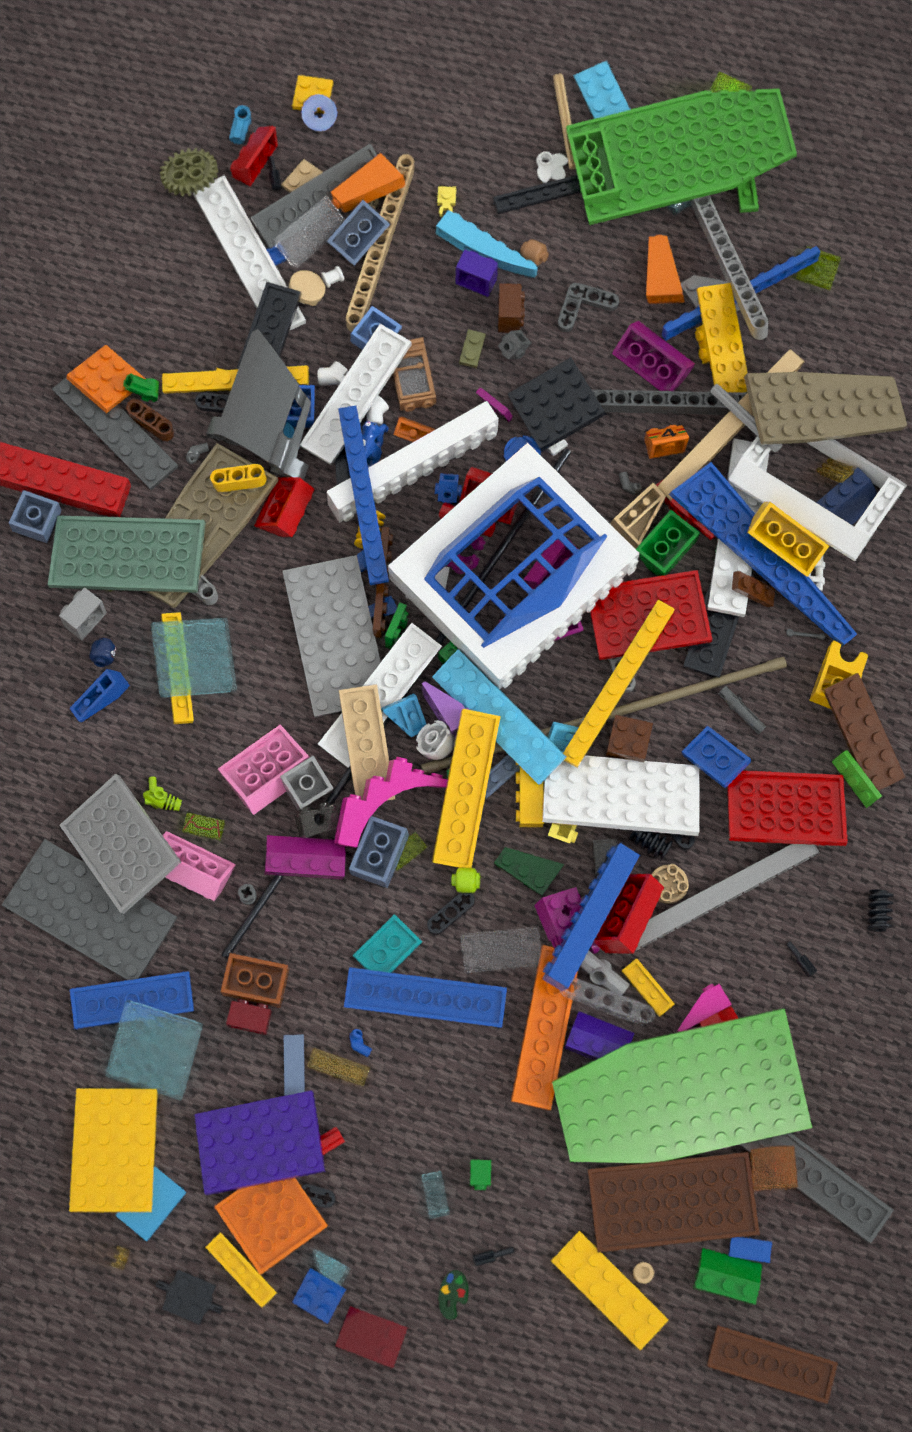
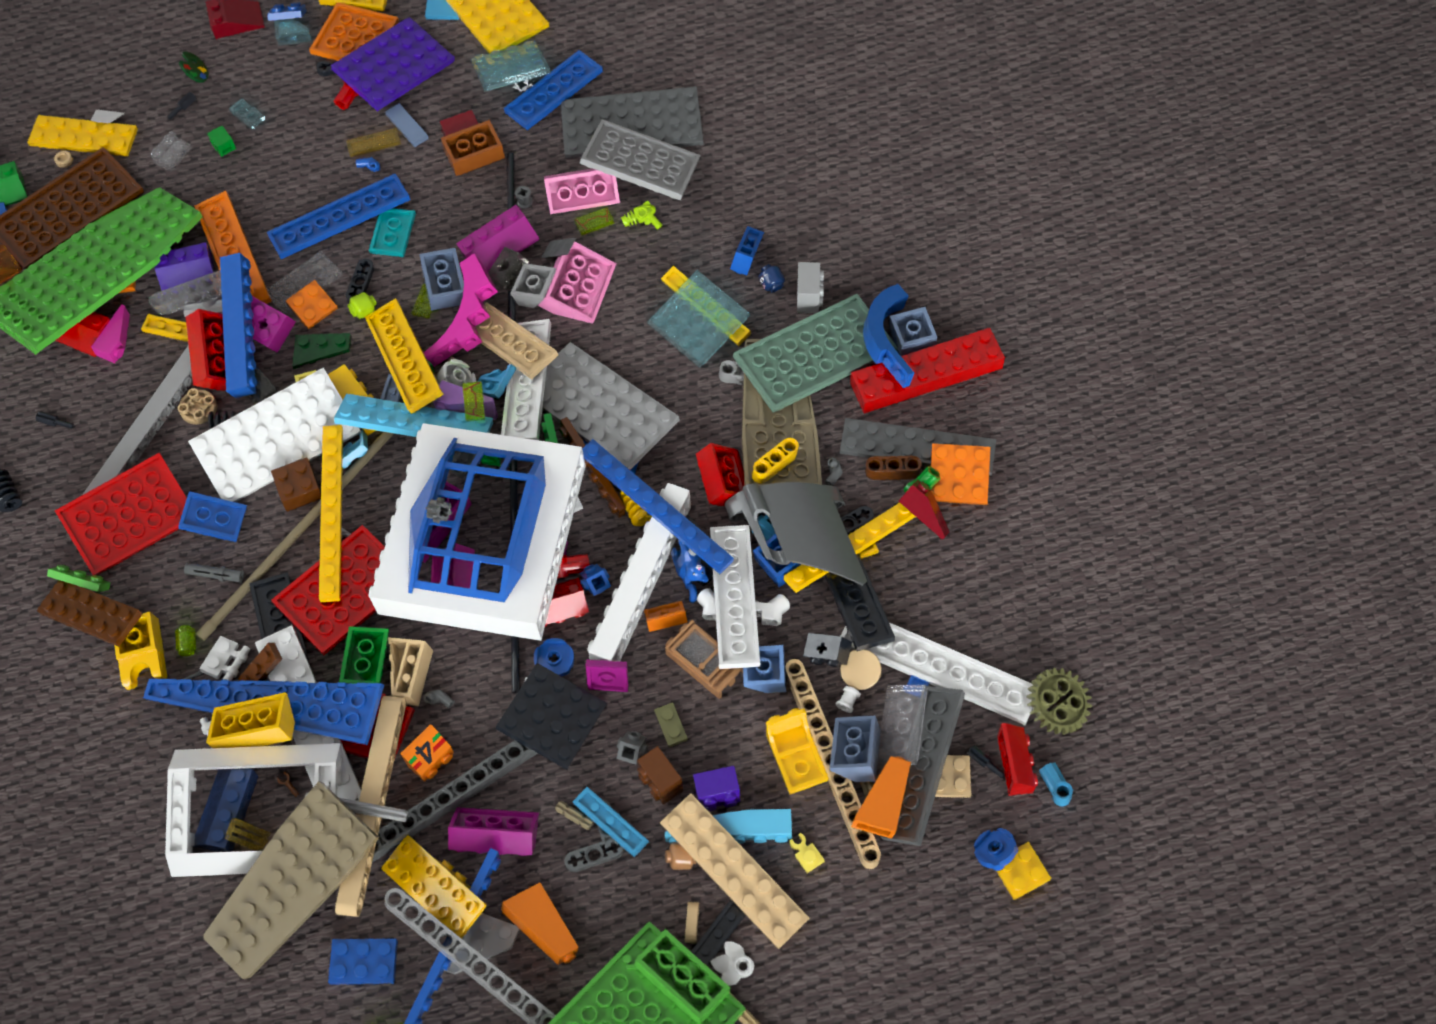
camera: 150 degrees right, 10 degrees down
none -> white sticker [91,109,124,123]
none -> clear bracket [150,130,192,172]
none -> clear neon green brick [175,625,196,656]
none -> white plate [200,636,251,681]
none -> orange plate [285,280,338,329]
none -> blue plate [328,939,398,984]
none -> dark grey gear [425,497,452,523]
none -> clear neon green tile [462,381,485,422]
none -> dark grey sticker [542,237,577,258]
none -> dark tan axle [555,801,594,830]
none -> dark azure tile [573,787,649,858]
none -> tan plate [660,793,809,949]
none -> tan beam [685,902,699,943]
none -> yellow bracket [766,708,828,795]
none -> brick [803,633,852,667]
none -> blue arch [863,284,915,388]
none -> dark red slope [899,480,950,540]

